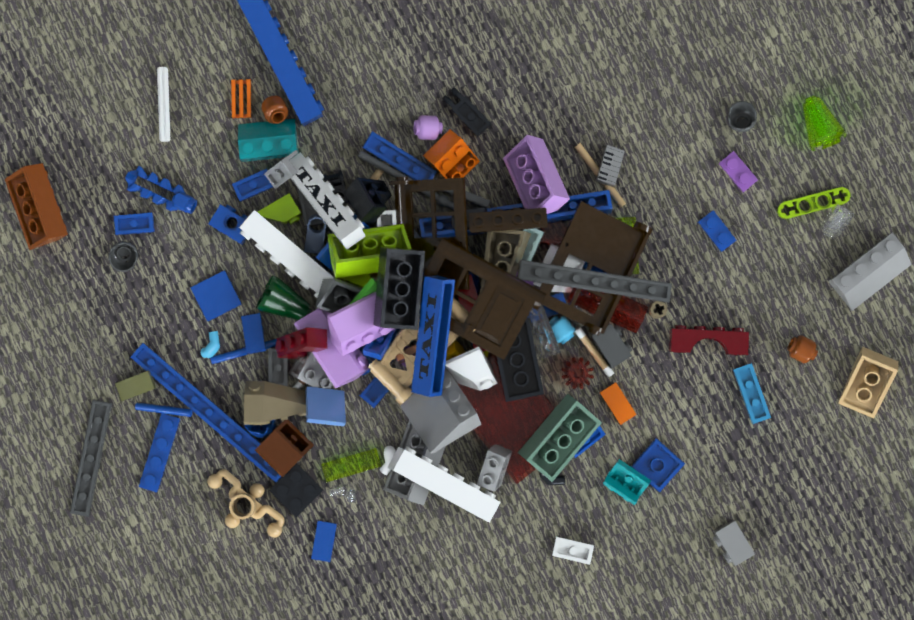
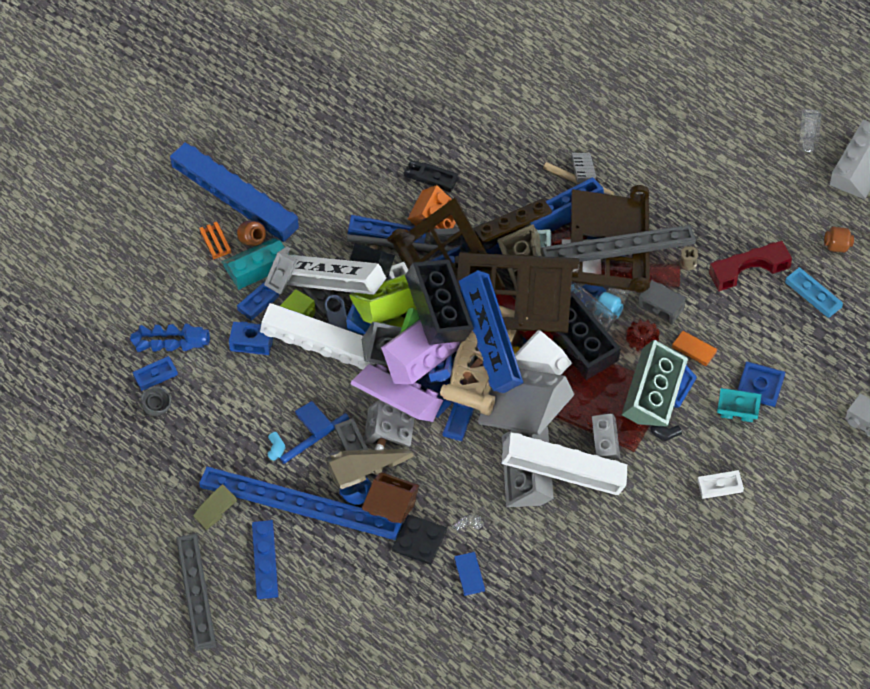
camera: 20 degrees left, 30 degrees down
dark orange slope [5,163,68,250] -> none
blue bar [135,402,192,417] -> none
white axle [157,67,170,142] -> none
blue tile [190,270,242,322] -> none
tan wheel [207,469,285,538] -> none
dark green cone [256,275,312,320] -> none
dark red arch [275,327,328,359] -> none
medium blue tile [305,386,346,426] -> none
clear neon green tile [321,448,382,483] -> none
white arm [380,446,396,475] -> none
lavender head [413,115,443,140] -> none
lavender slope [503,135,570,214] -> none
tan bar [574,327,614,377] -> none
blue plate [698,210,737,252] -> none
medium lavender plate [718,151,758,192] -> none
dark grey hair [728,101,757,132] -> none
lime beam [777,187,851,219] -> none
clear neon green cone [802,96,847,151] -> none

